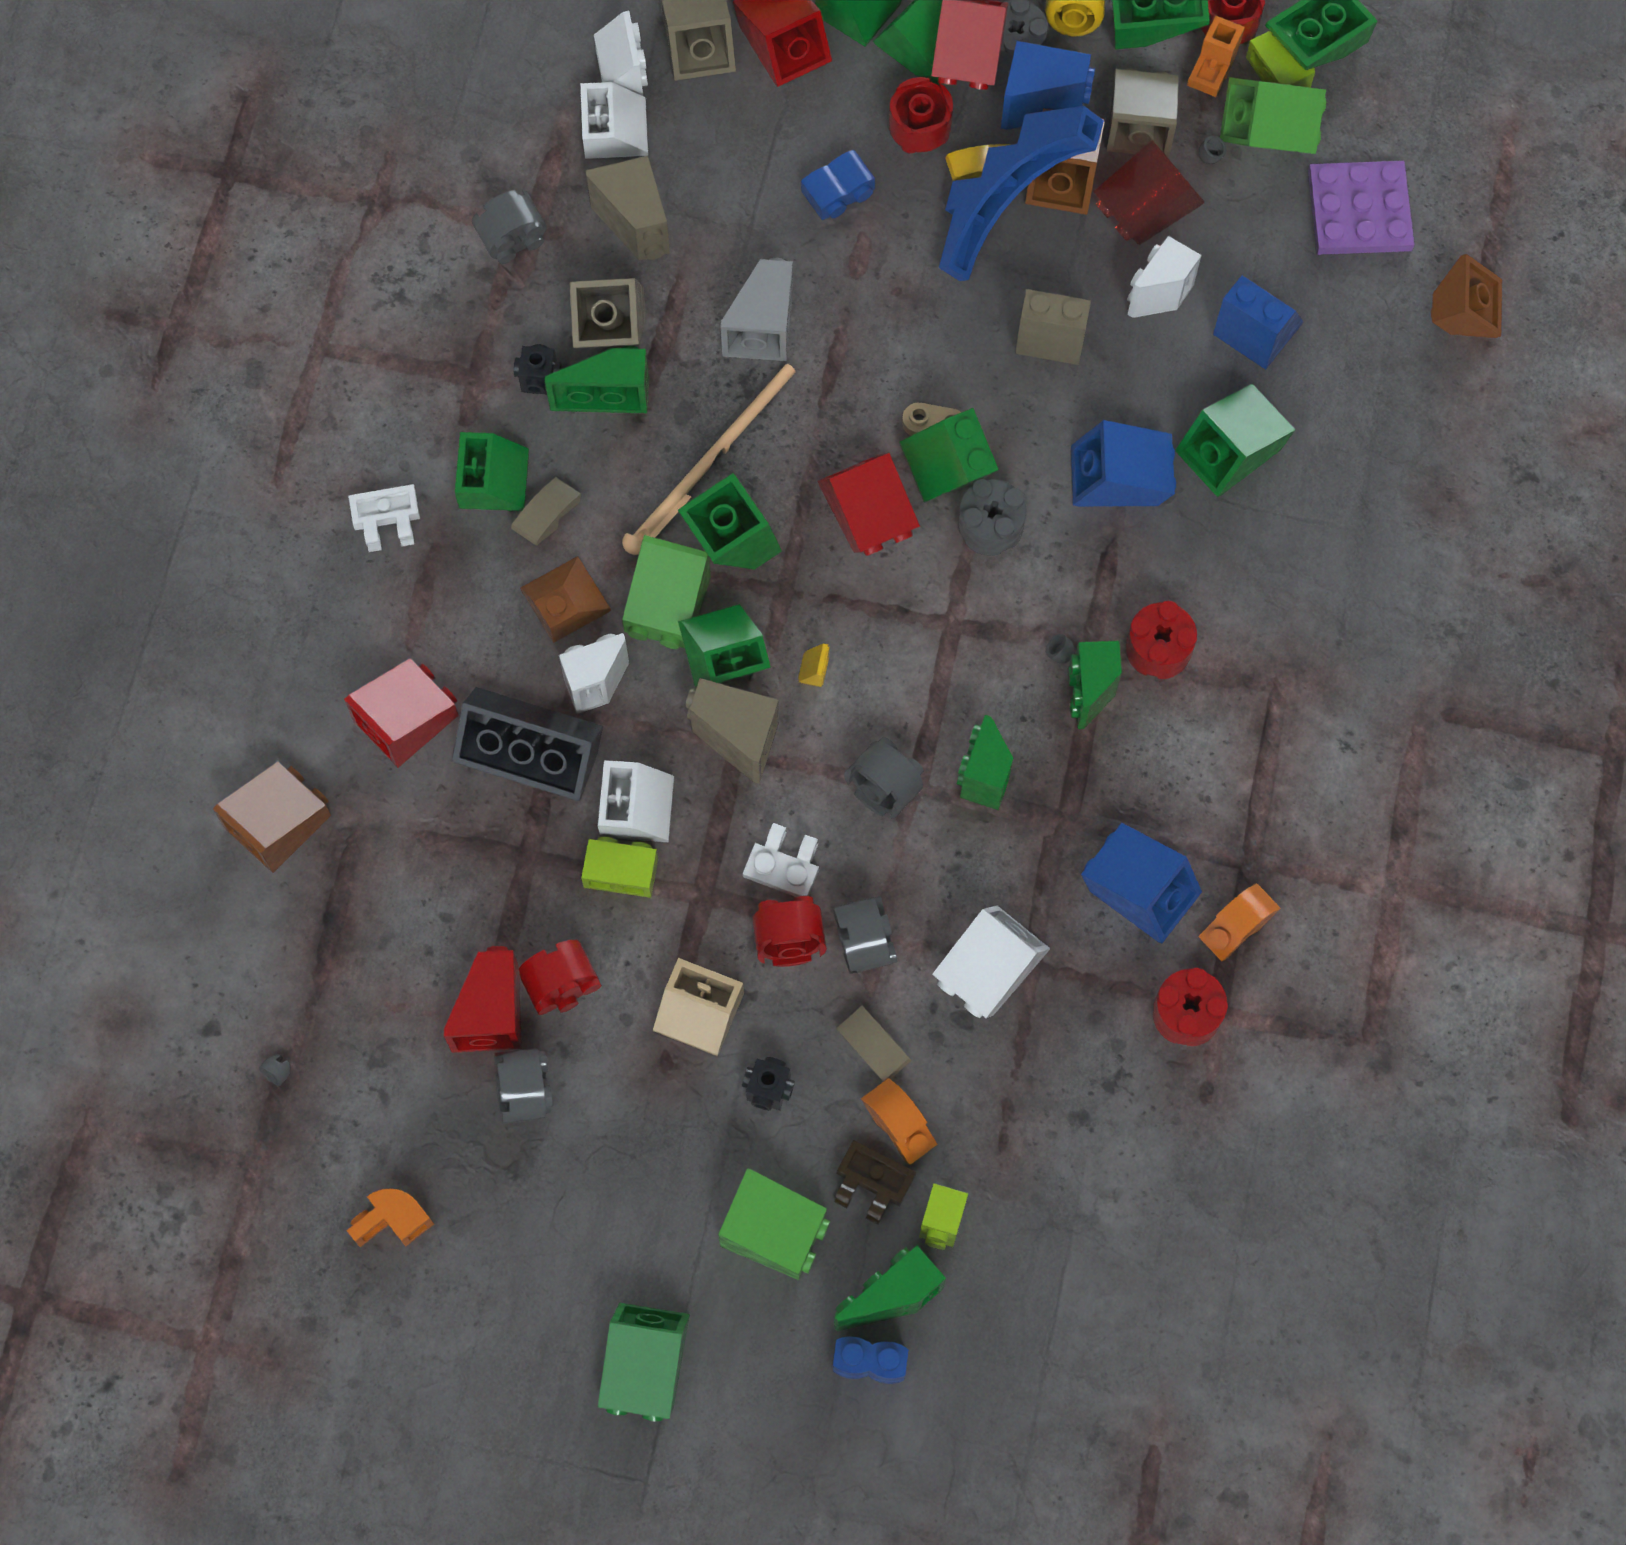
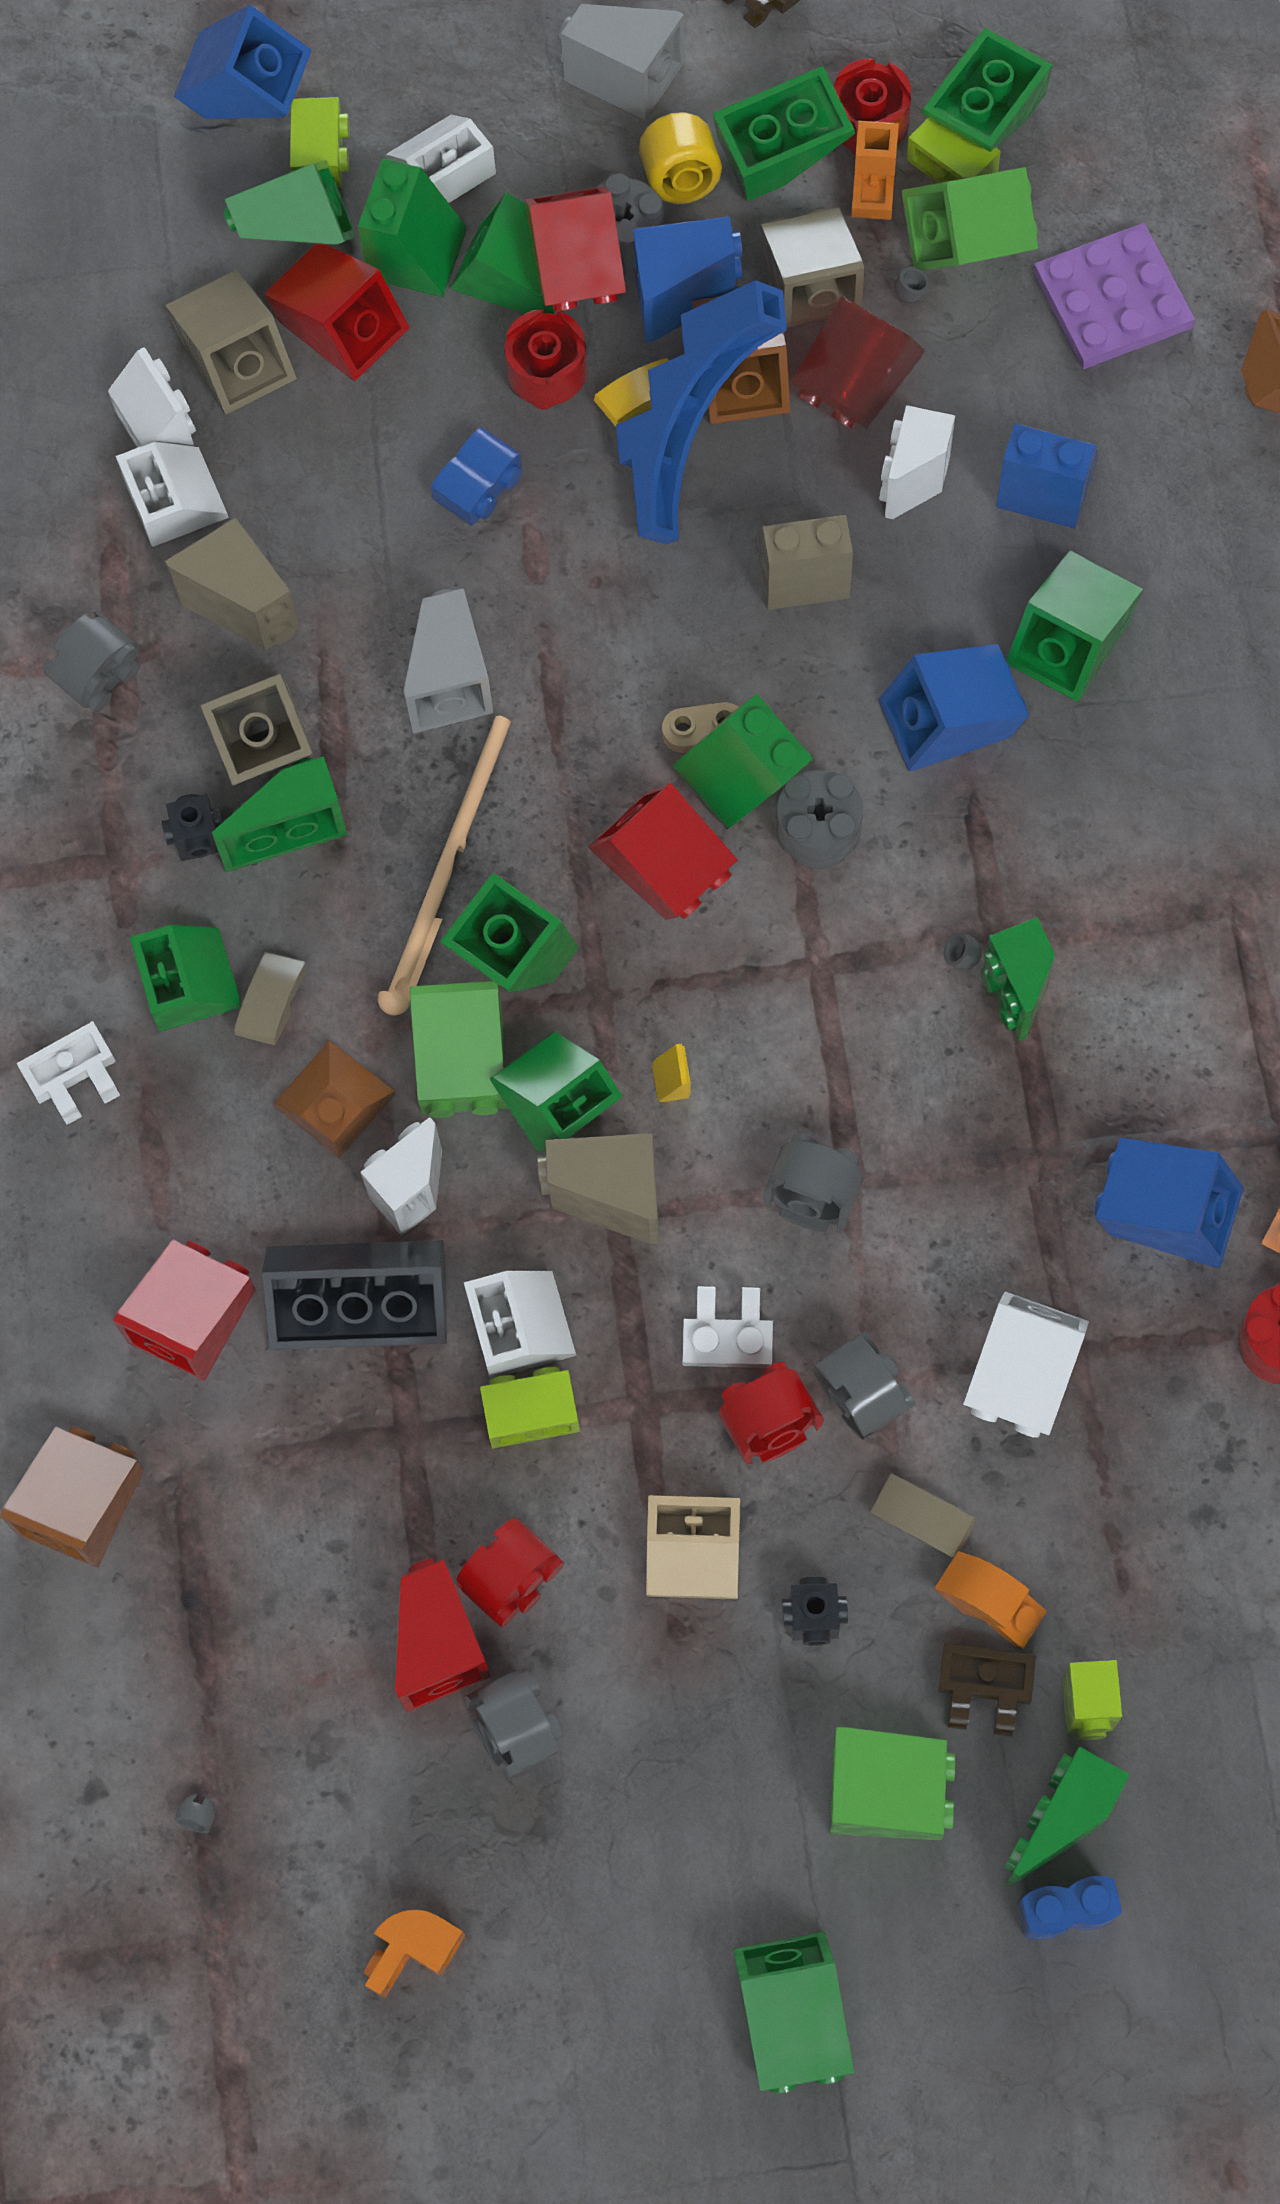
camera: 15 degrees left, 0 degrees up
green slope [956,715,1014,810] -> none
red brick [1126,601,1197,679] -> none

